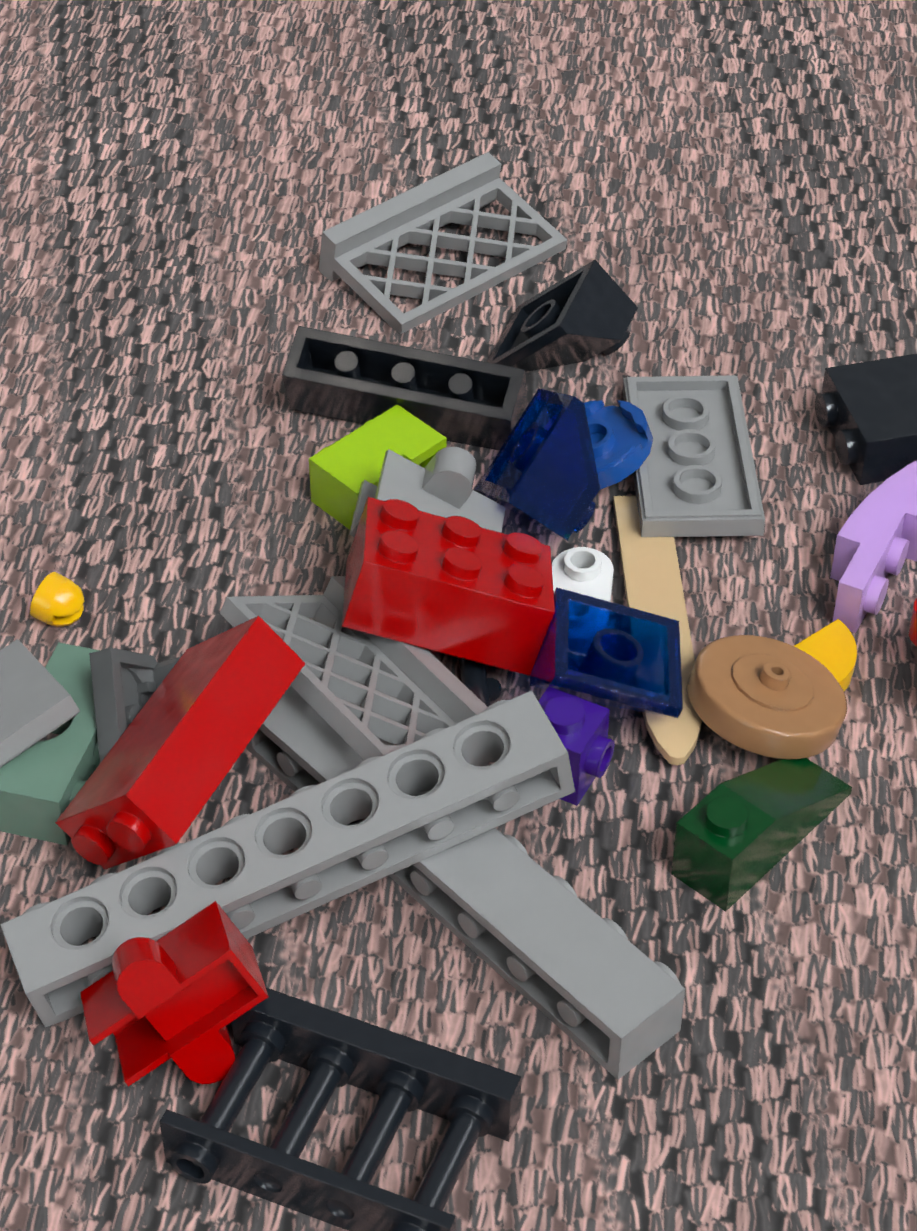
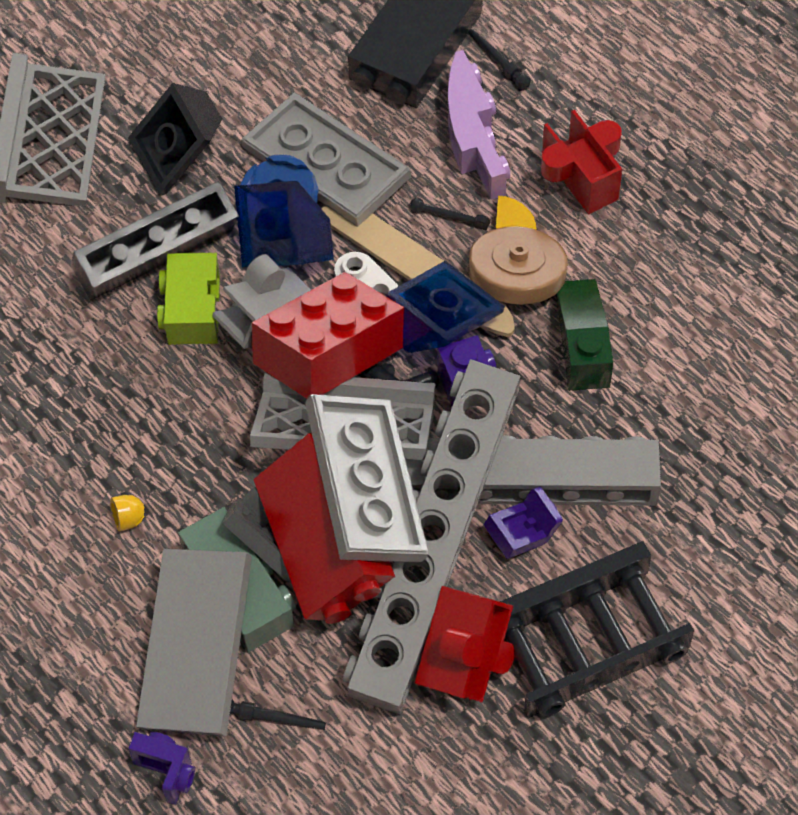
camera: 45 degrees left, 15 degrees up
none -> light grey tile [305,394,429,562]
none -> black hinge [409,198,491,231]
none -> dark purple bracket [483,487,563,559]

